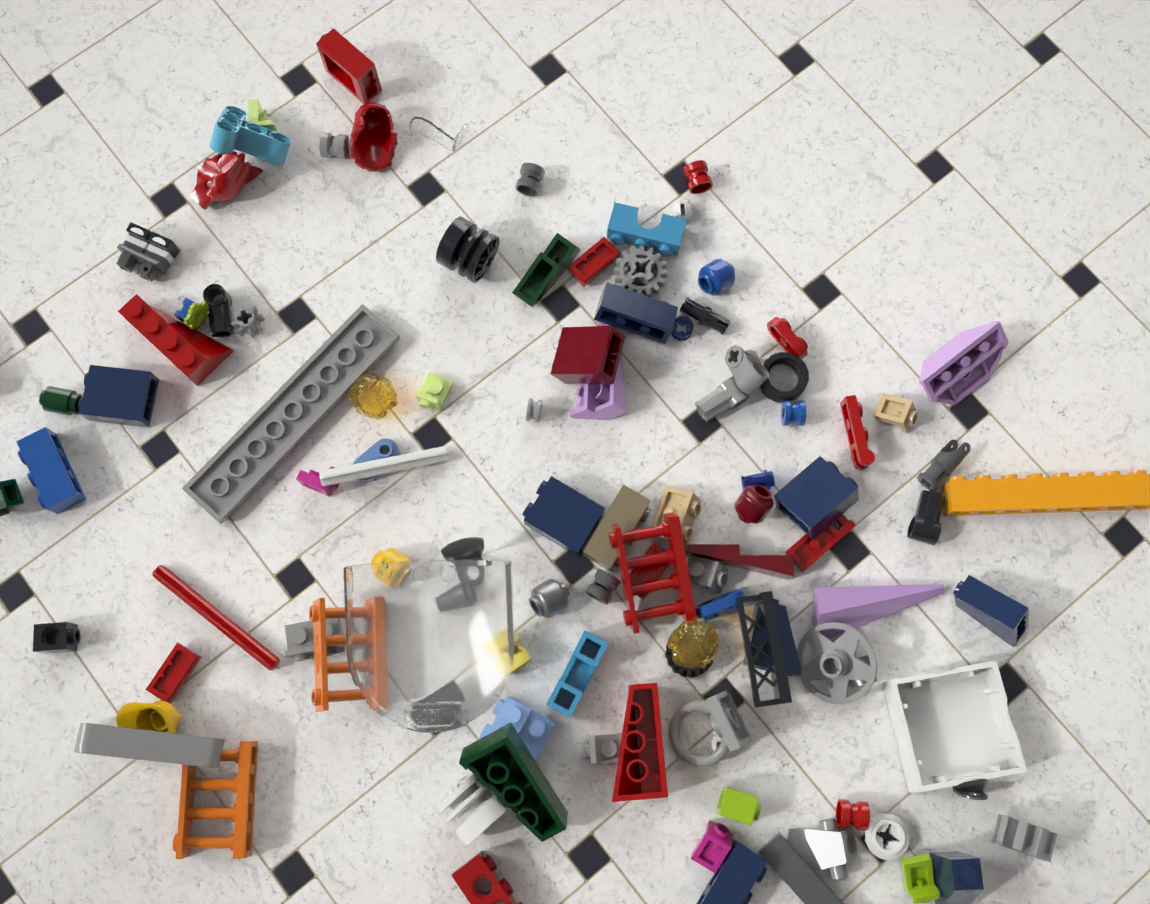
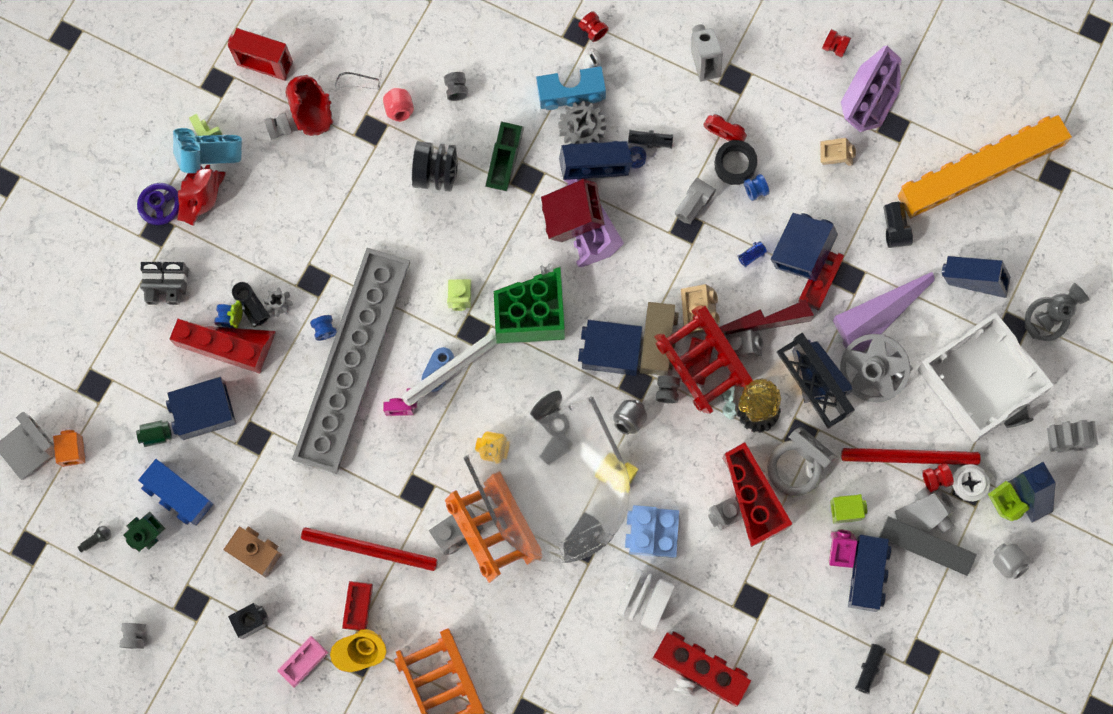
camera: 20 degrees left, 0 degrees up
light grey beam [74,723,225,768] -> none
clear yellow hair [348,373,398,420] -> none
dark green wedge [459,722,568,842] -> none
dark azure arch [546,630,609,718] -> none
red plate [567,237,621,287] -> none
blue plate [695,588,745,622] -> none
blue head [698,259,735,296] -> none
light grey piece [725,345,769,395] -> none
dark red head [734,484,774,524] -> none
red plate [840,395,875,470] -> none
dark grey piece [917,440,971,491] -> none
none -> dark purple piece [137,183,179,225]
none -> medium nougat brick [223,526,282,578]
none -> bright pink plate [277,636,329,688]
none -> blue wheel [310,315,337,341]
none -> coral head [383,88,414,122]
none -> green wedge [493,266,565,344]
none -> light grey torso [691,24,723,82]
none -> light aqua piece [721,386,736,420]
none -> red wheel [822,29,851,58]
none -> red axle [841,448,981,465]
none -> dark grey piece [1025,283,1090,341]

